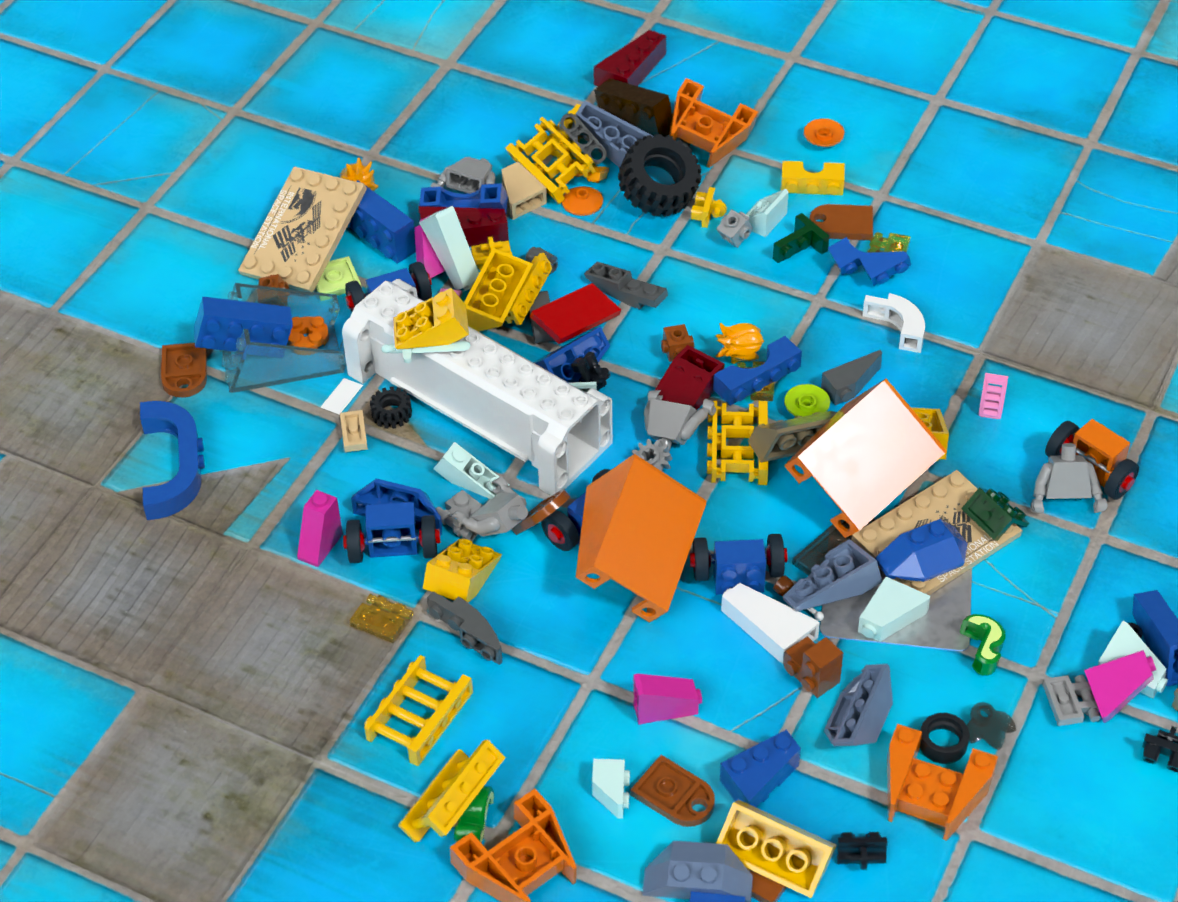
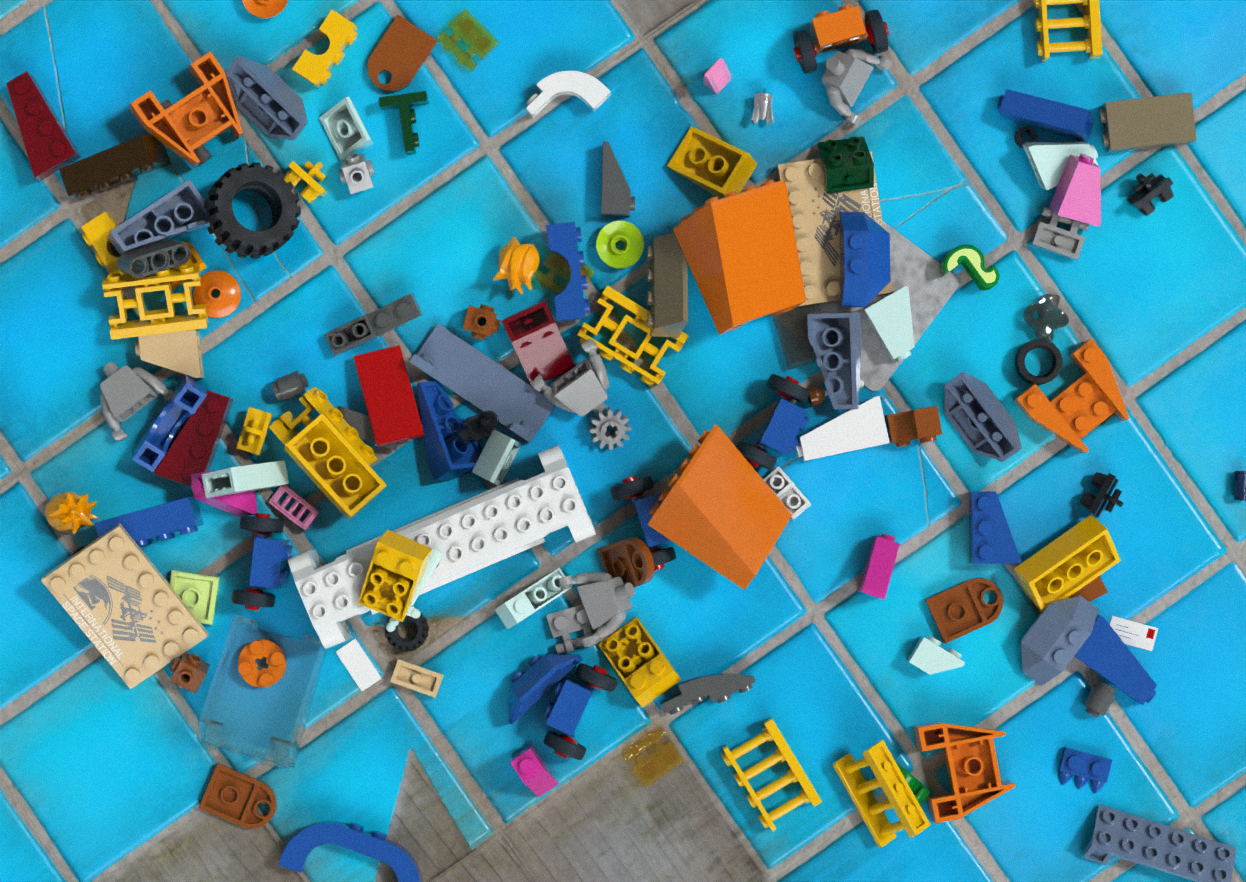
camera: 60 degrees left, 40 degrees up
blue brick [194,296,293,357] -> none
blue arch [828,237,911,286] -> none
none -> sand blue wedge [225,56,308,140]
none -> sand blue bracket [409,324,555,443]
none -> flat silver piece [750,88,775,125]
none -> white slope [763,466,812,520]

